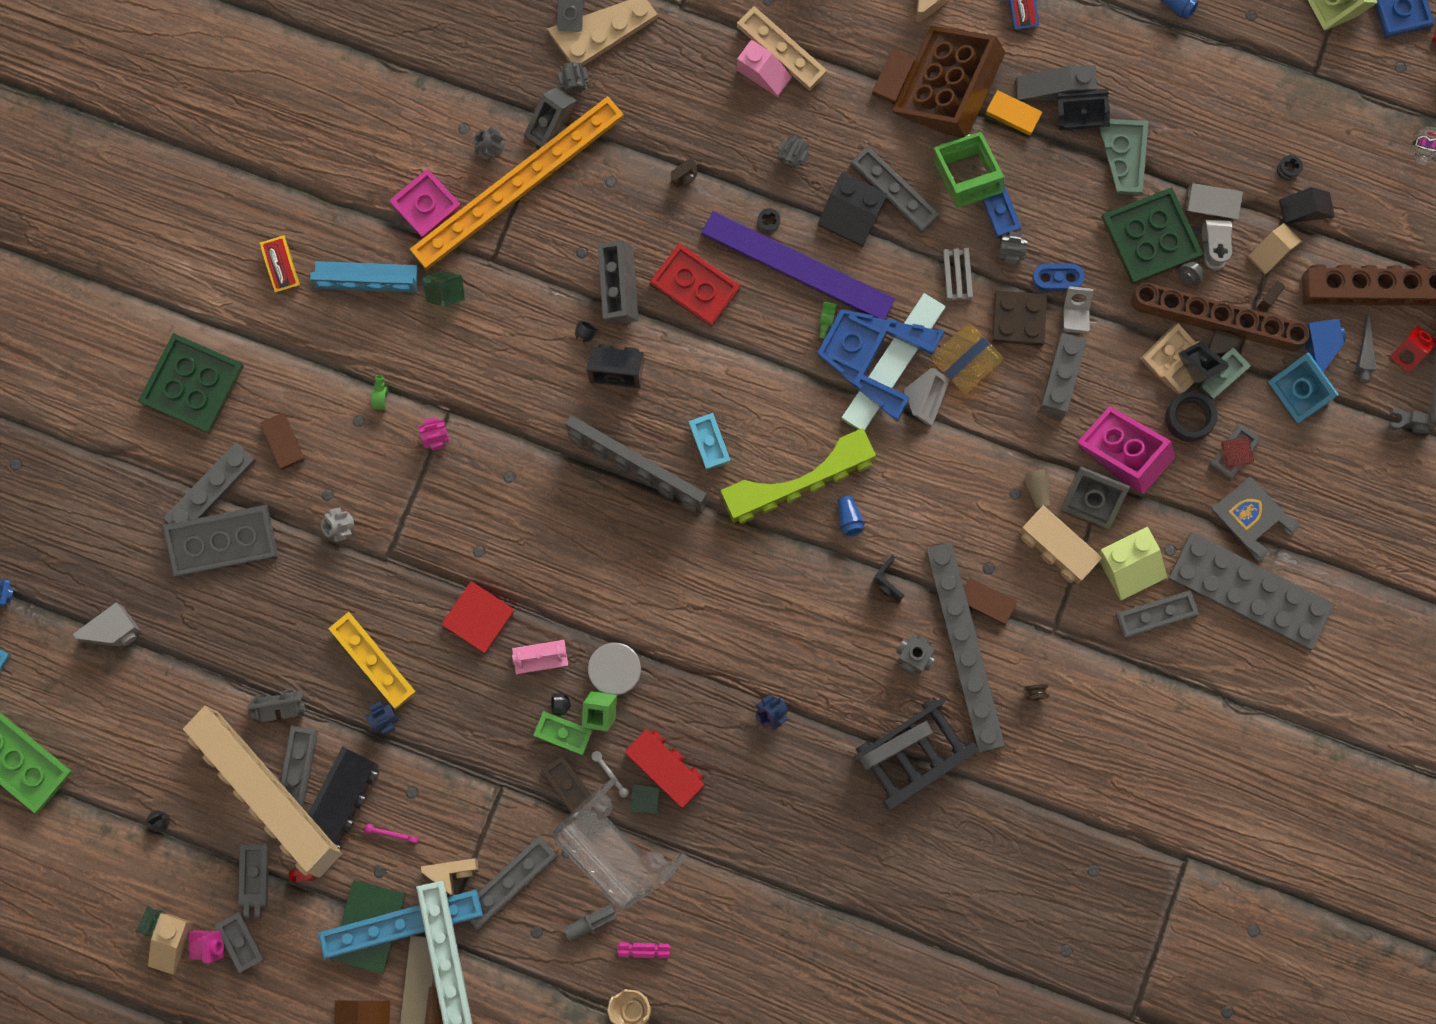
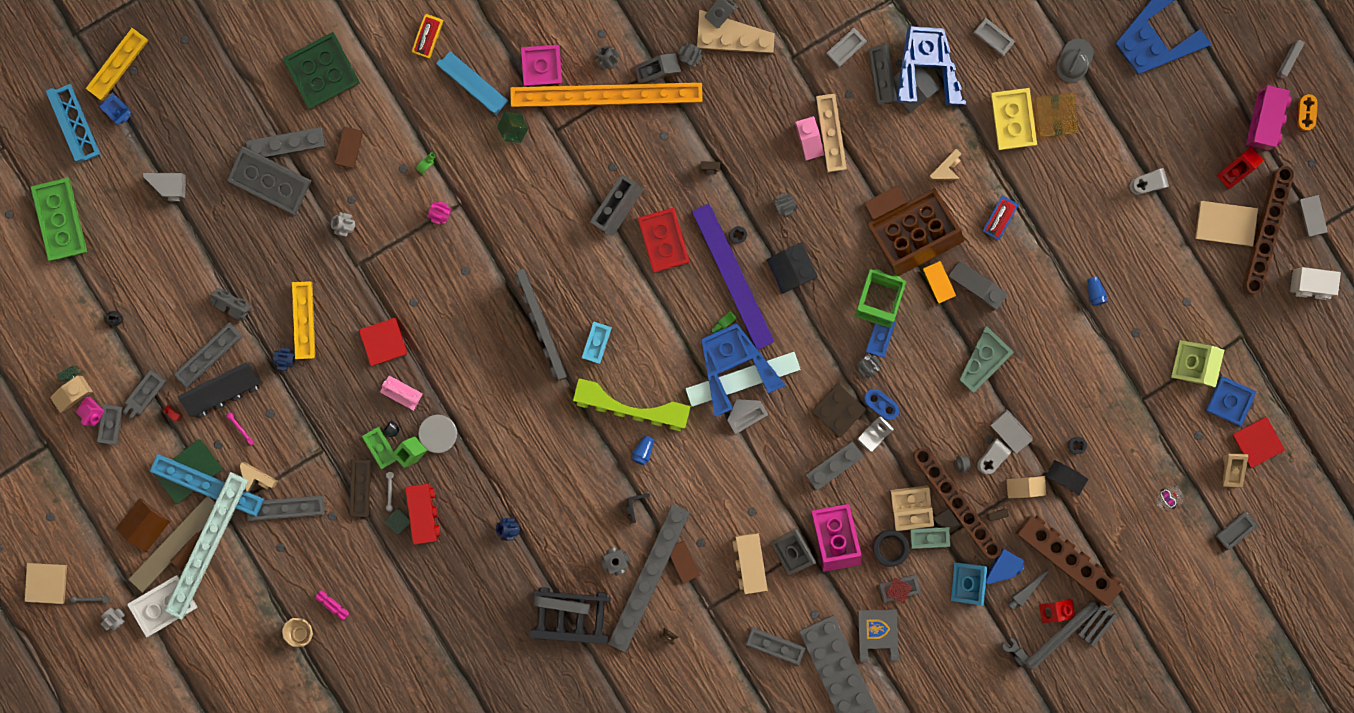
camera: 35 degrees right, 10 degrees up
tan brick [183,706,343,878] -> none
clear windscreen [553,777,687,909] -> none
dark grey axle [563,905,617,943] -> none
black hinge [575,320,597,342] -> none
black slope [587,344,644,388] -> none
dark grey tile [850,146,940,233] -> none
clear yellow slope [930,322,1005,395] -> none
light grey tile [943,248,973,301] -> none
dark tan cone [1024,469,1051,508] -> none
black hinge [1057,89,1110,130] -> none
yellowish green slope [1098,527,1168,601] -> none
dark green plate [1101,187,1204,285] -> none
black slope [1178,342,1229,388] -> none

